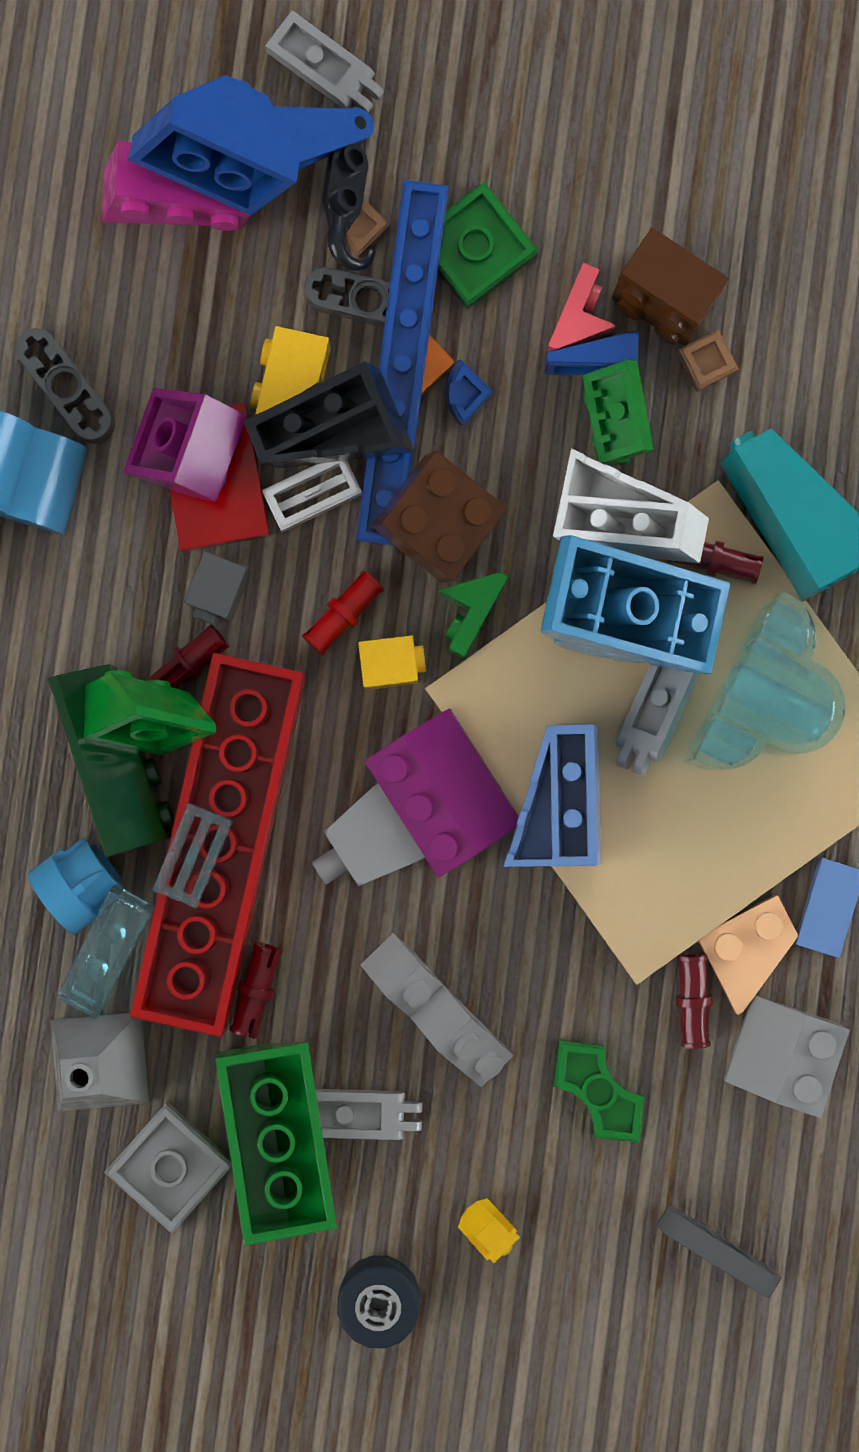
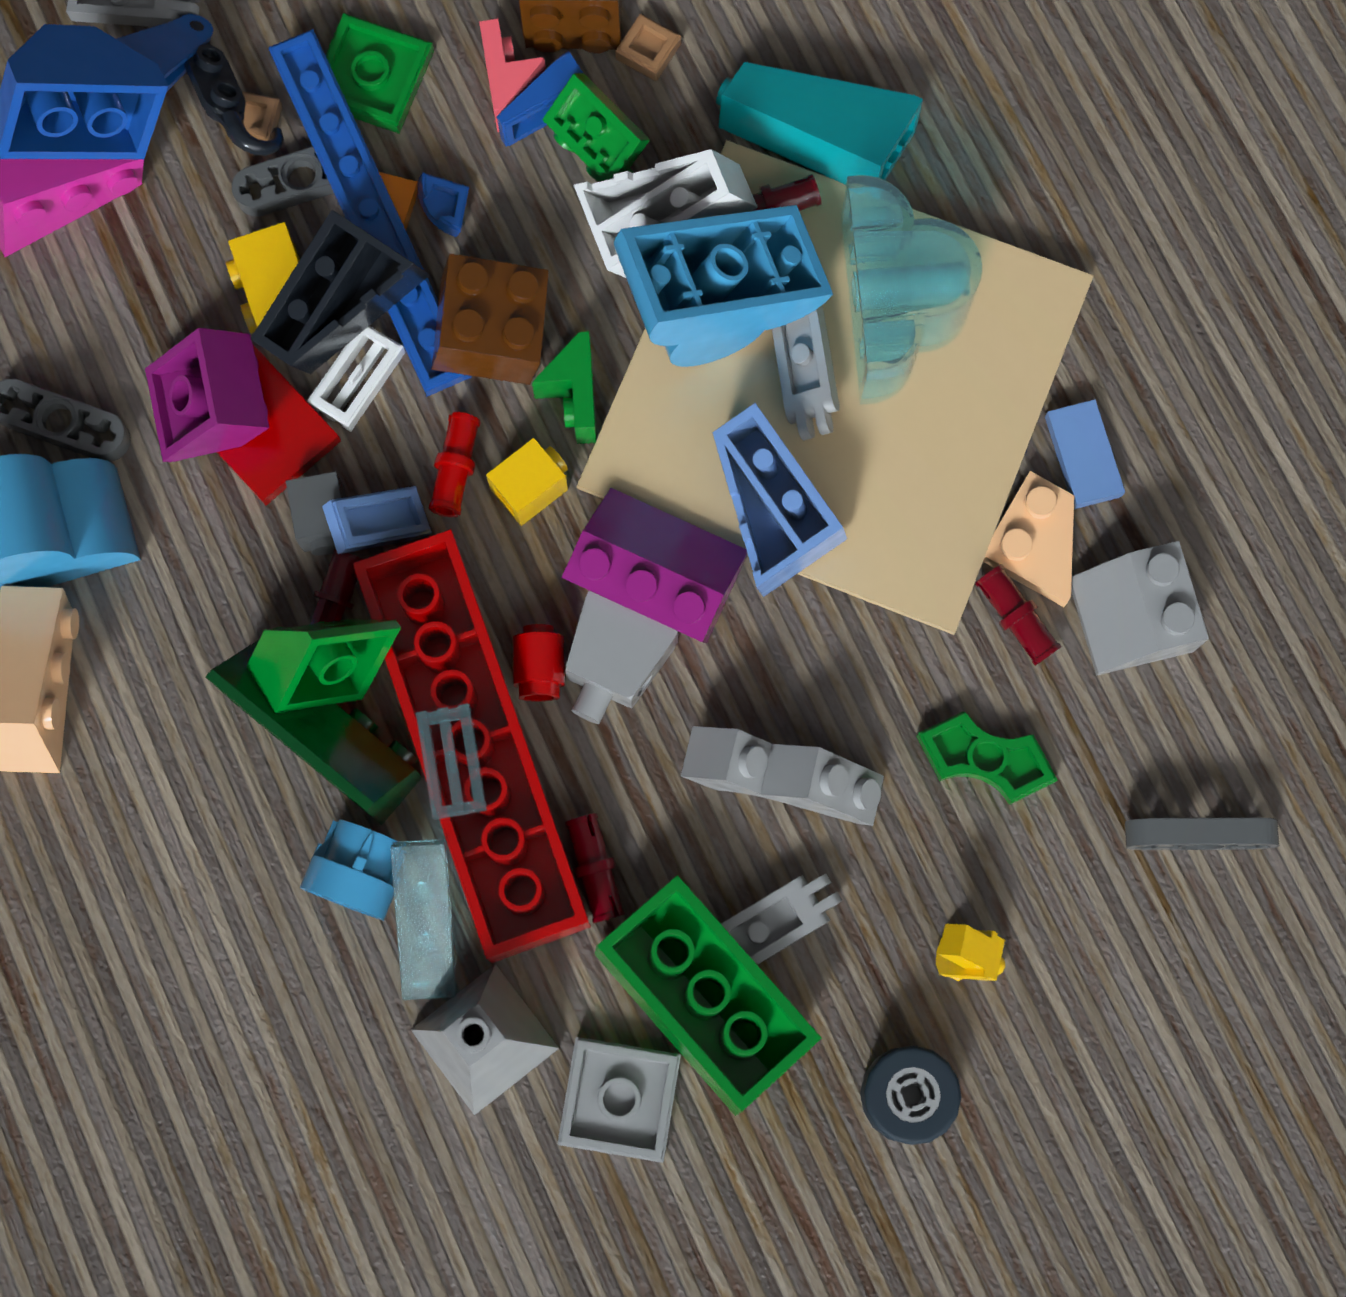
camera: 30 degrees left, 10 degrees down
none -> medium blue tile [322,486,431,554]
none -> red brick [513,624,565,702]

